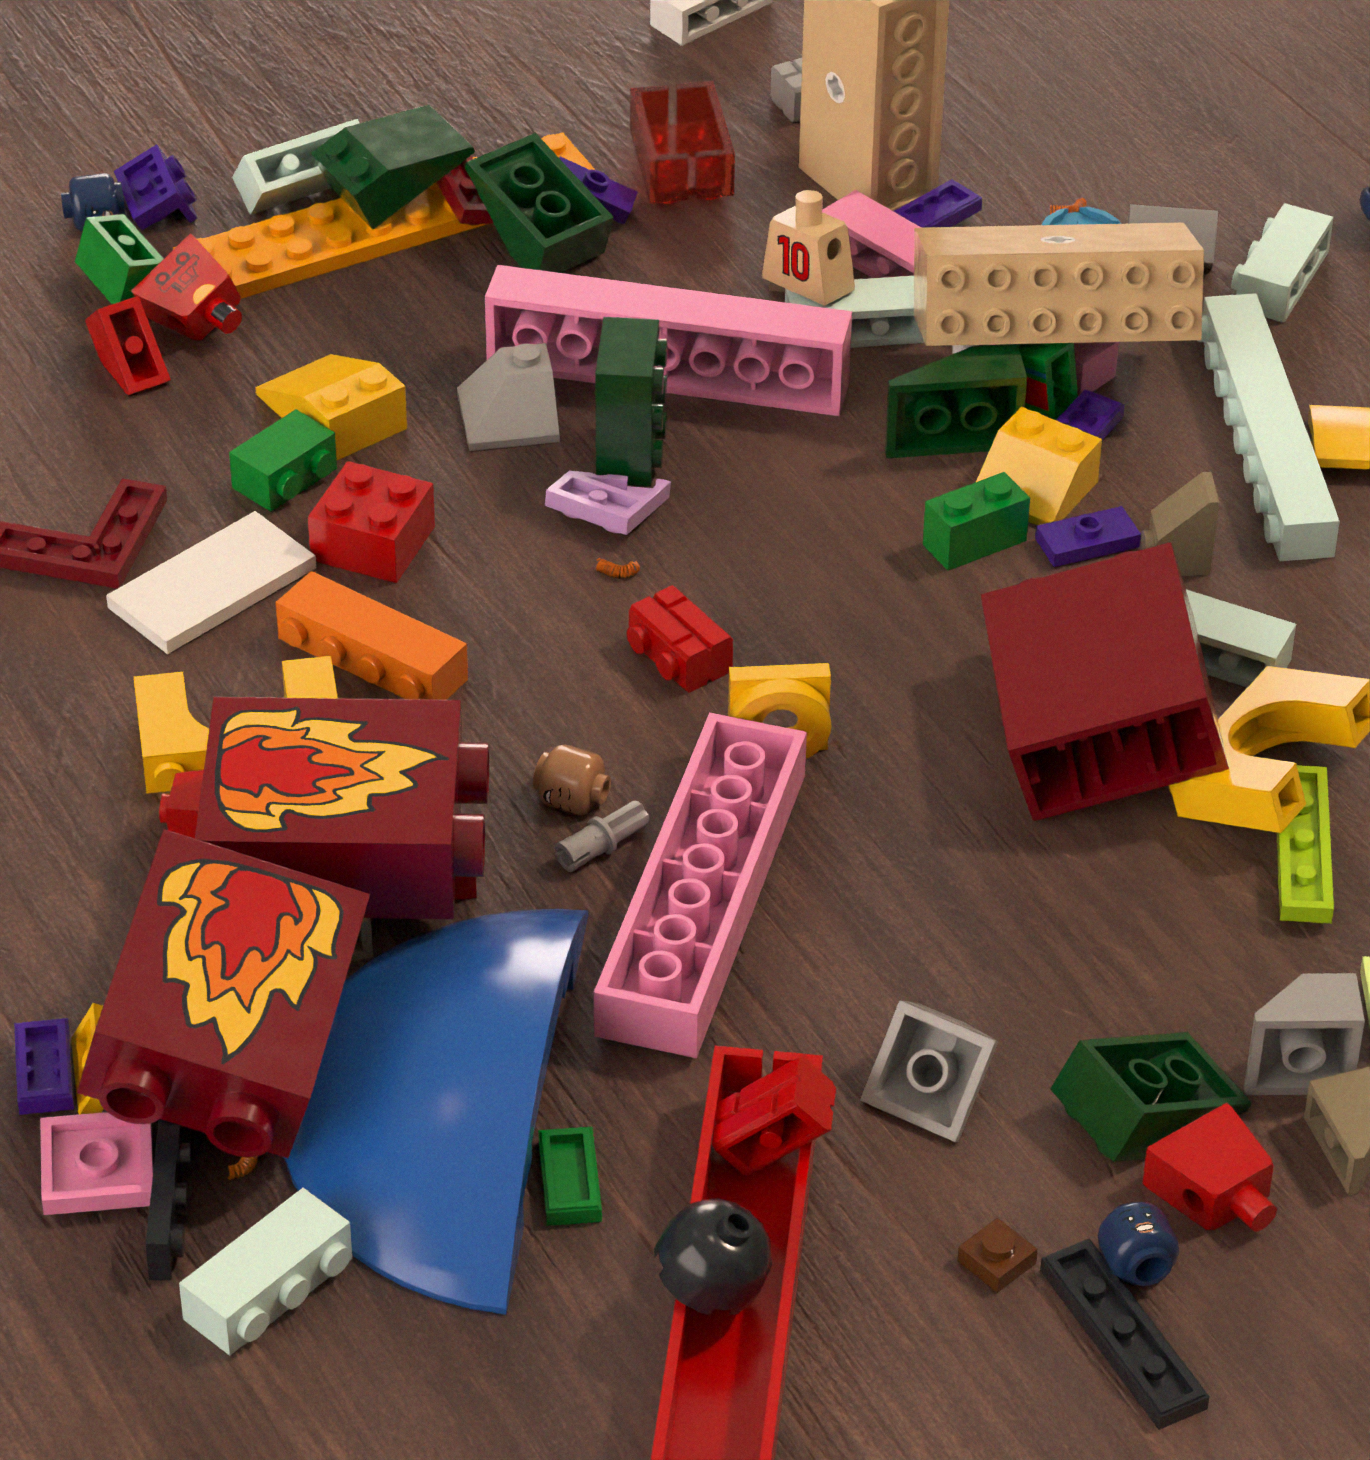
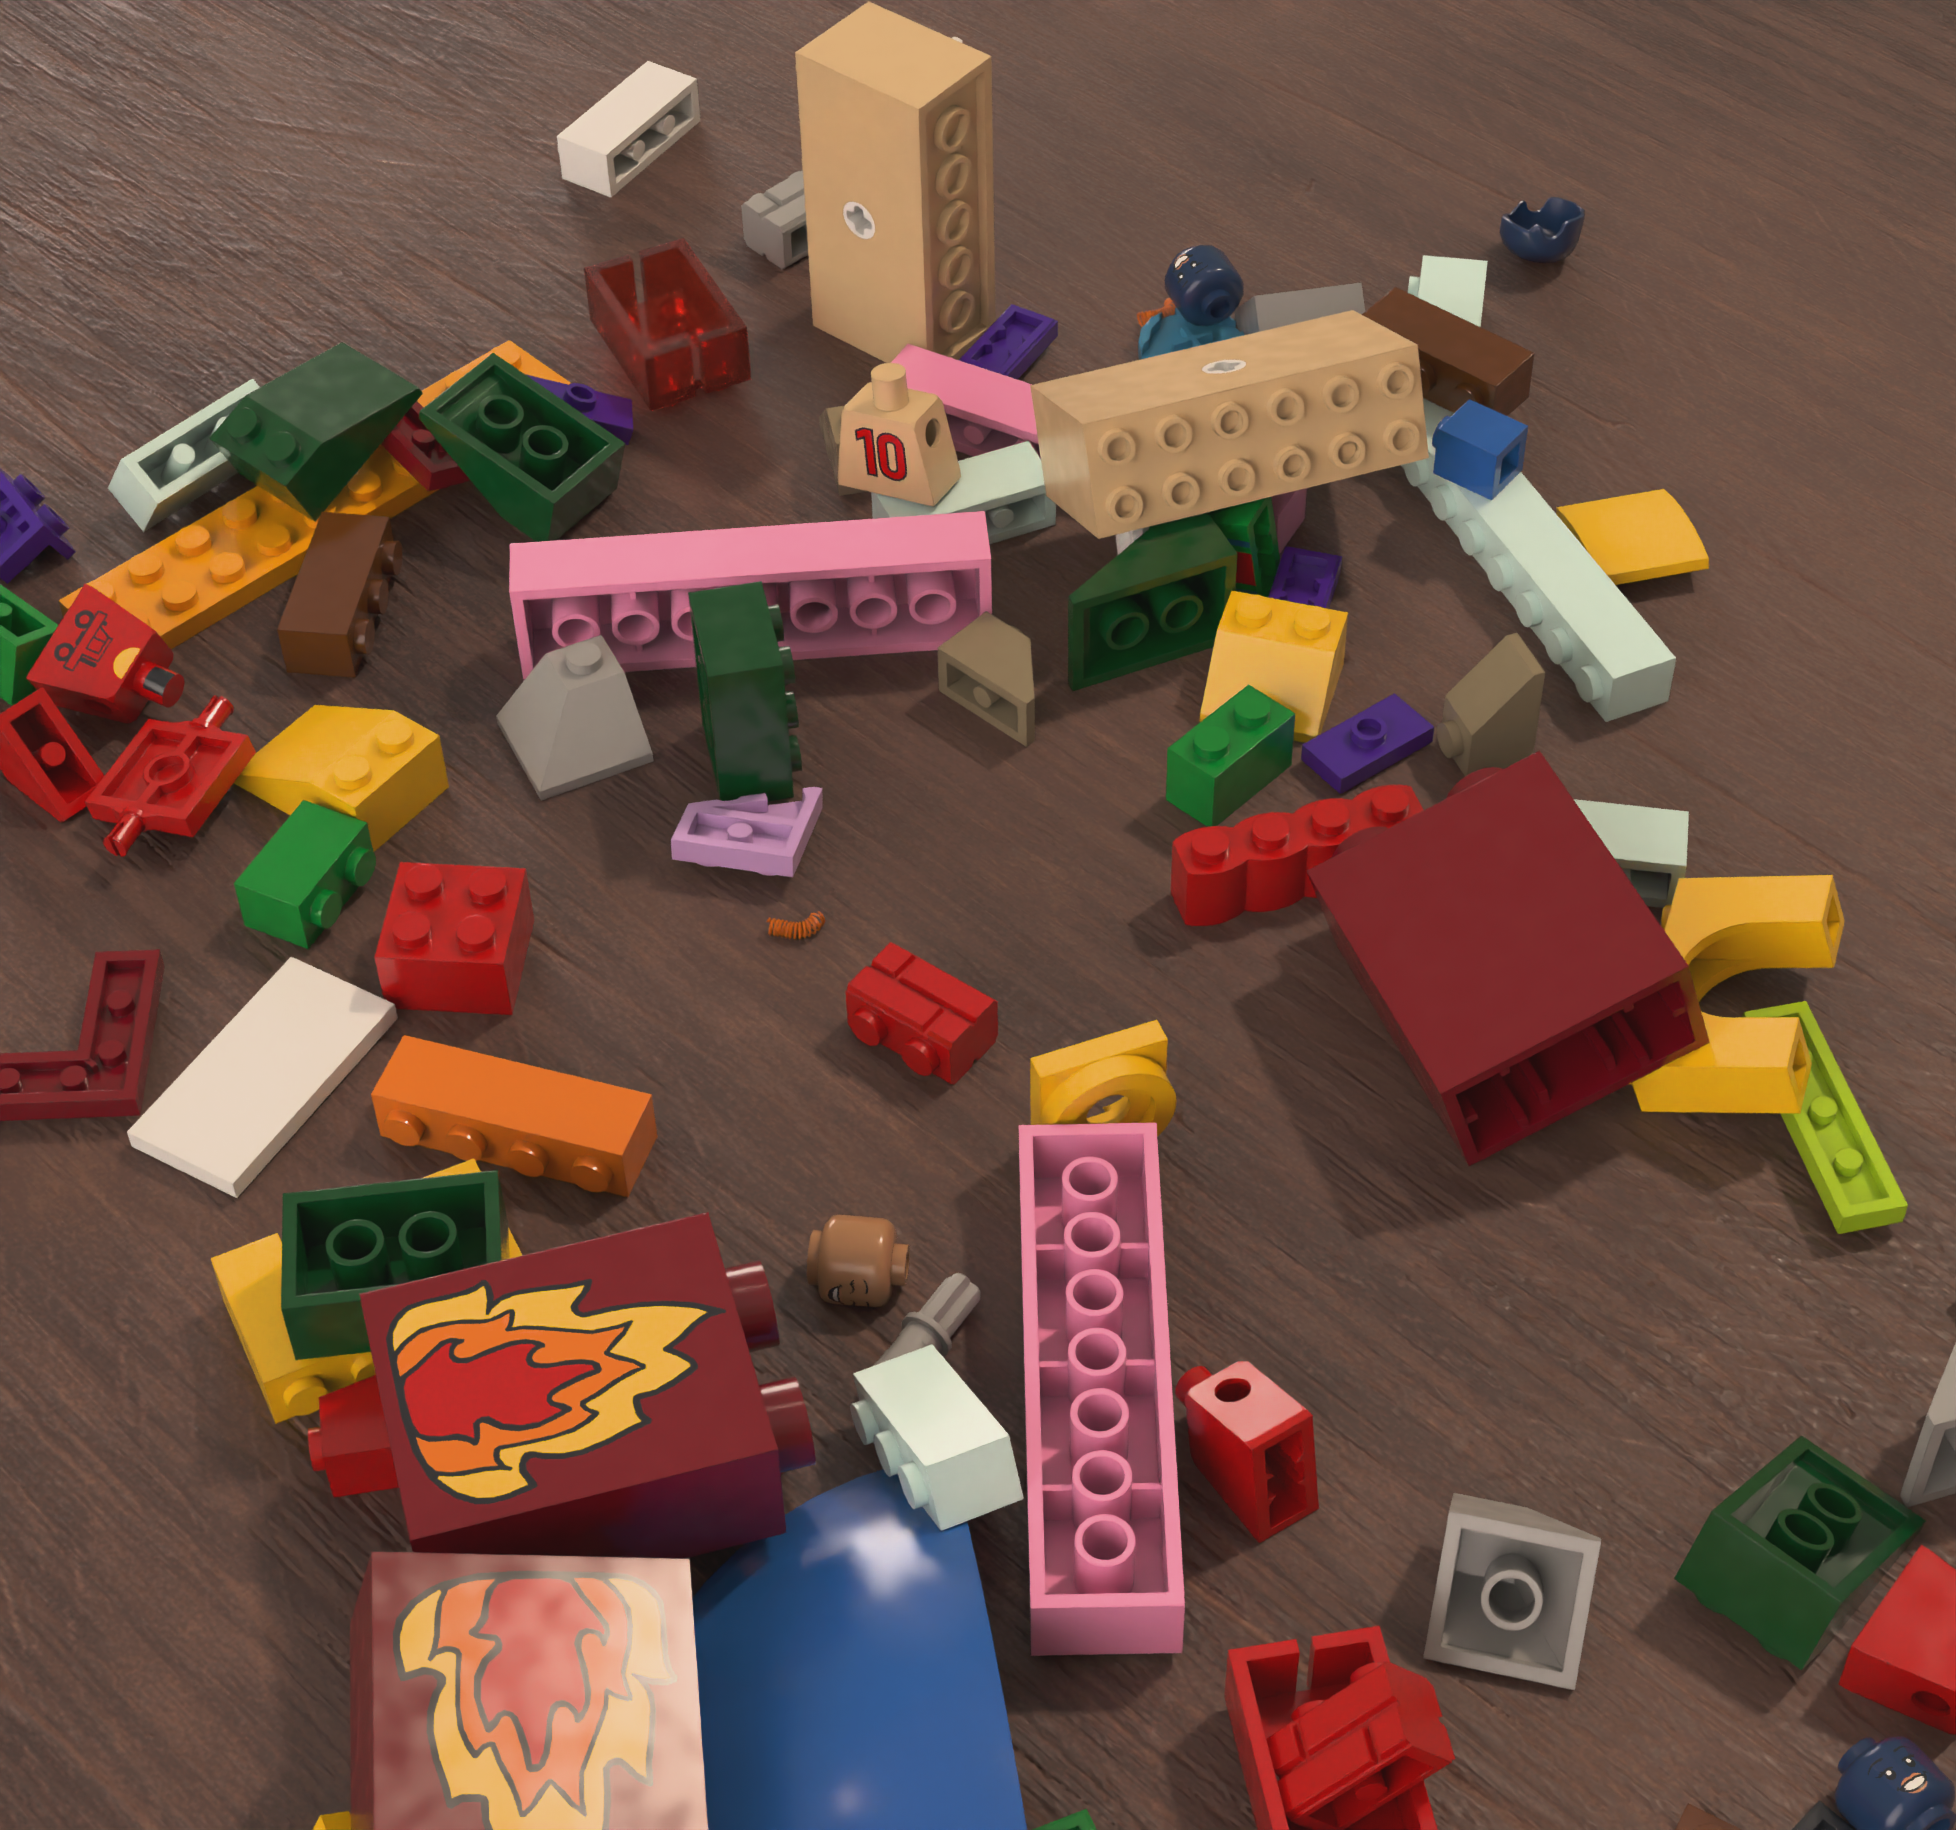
camera: 15 degrees left, 5 degrees up
none -> red plate [85,695,256,857]
none -> reddish brown brick [277,512,402,678]
none -> dark green brick [281,1170,510,1360]
none -> light aqua brick [850,1344,1024,1531]
none -> dark tan slope [937,611,1035,747]
none -> dark blue head [1165,245,1244,326]
none -> red brick [1171,785,1424,926]
none -> red torso [1175,1361,1319,1543]
none -> reddish brown brick [1362,287,1534,416]
none -> blue brick [1432,399,1528,500]

